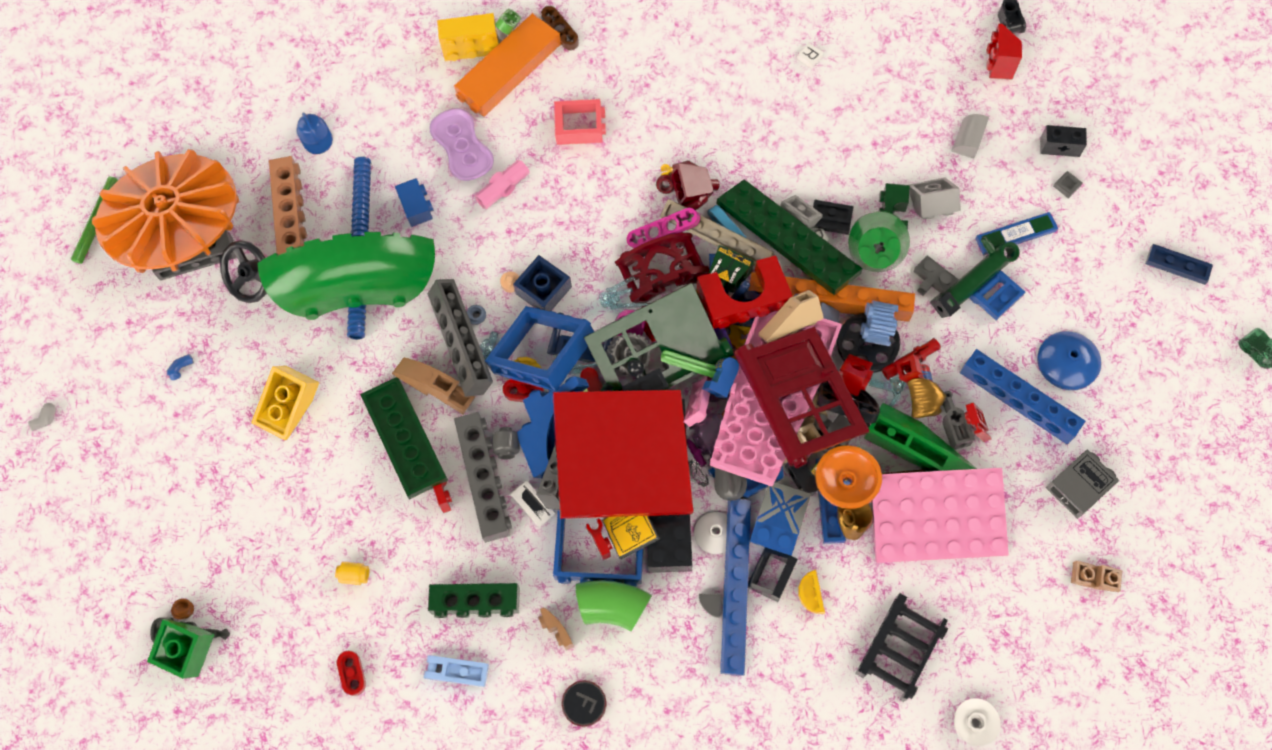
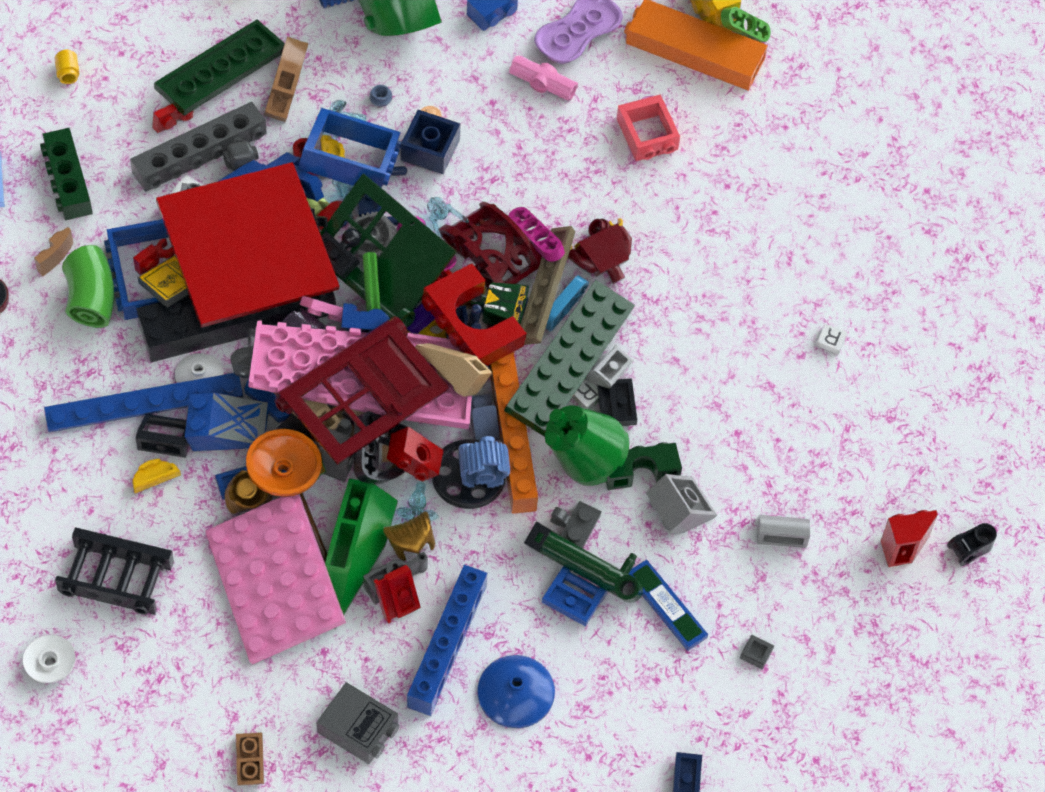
camera: 65 degrees right, 10 degrees down
dark grey brick [427,279,493,397] -> none
reddish brown beam [541,6,579,50] -> none
dark grey tile [699,594,721,618] -> none
red pin [881,338,941,380] -> none
red leg [896,355,933,384] -> none
black brick [1040,125,1087,157] -> none

